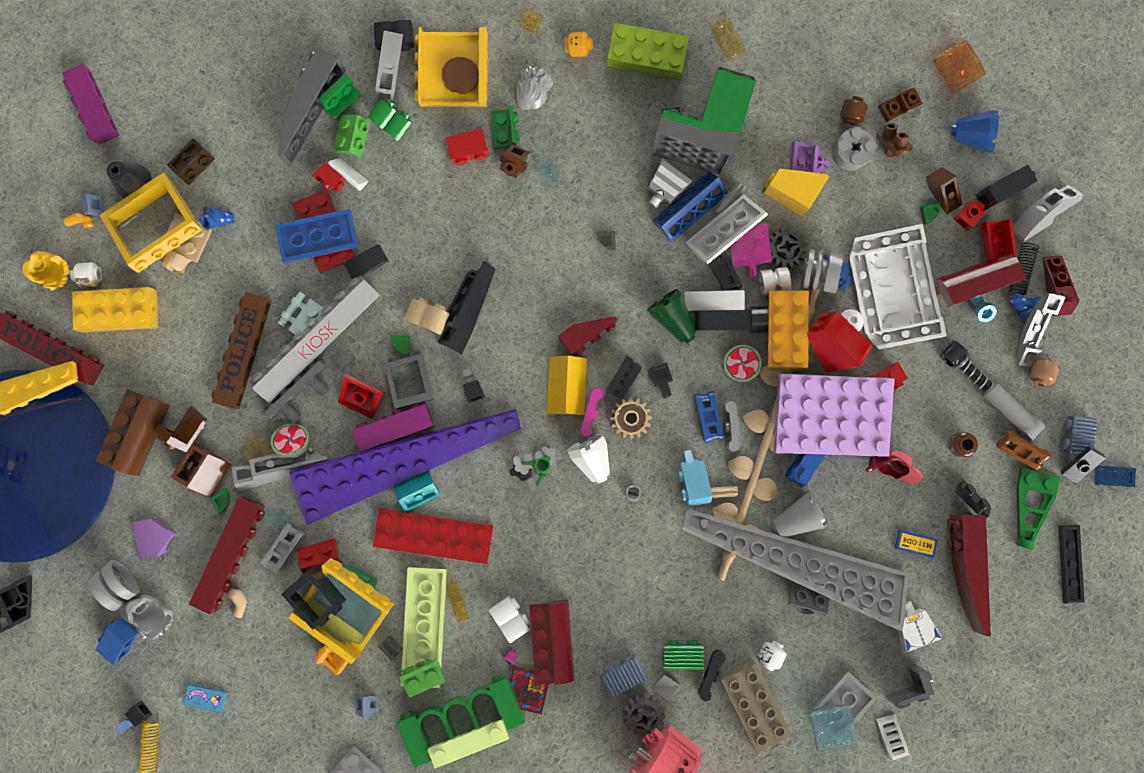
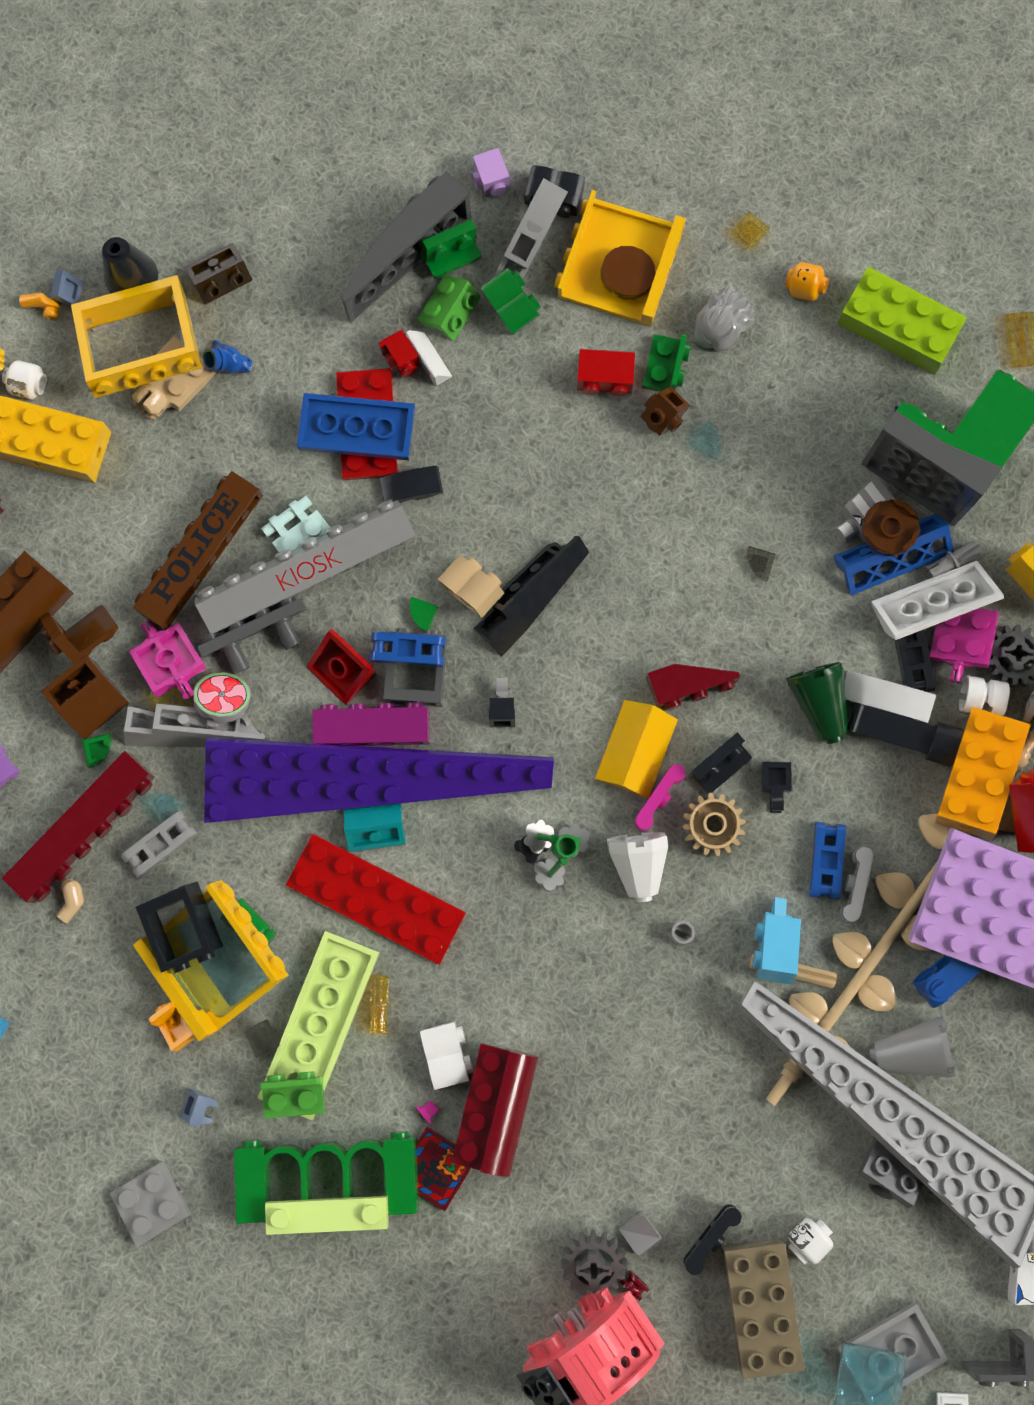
camera: 25 degrees right, 5 degrees down
magenta brick [62,63,120,145] -> none
red bracket [297,538,343,574] -> none
sand blue brick [601,655,647,698] -> none
green brick [663,640,704,670] -> none
tile [723,344,762,383] -> none
none -> dark pink plate [129,621,207,699]
none -> blue plate [369,632,446,667]
none -> lavender brick [472,148,510,196]
none -> dark red bush [620,1270,650,1301]
none -> reddish brown tile [862,499,920,556]

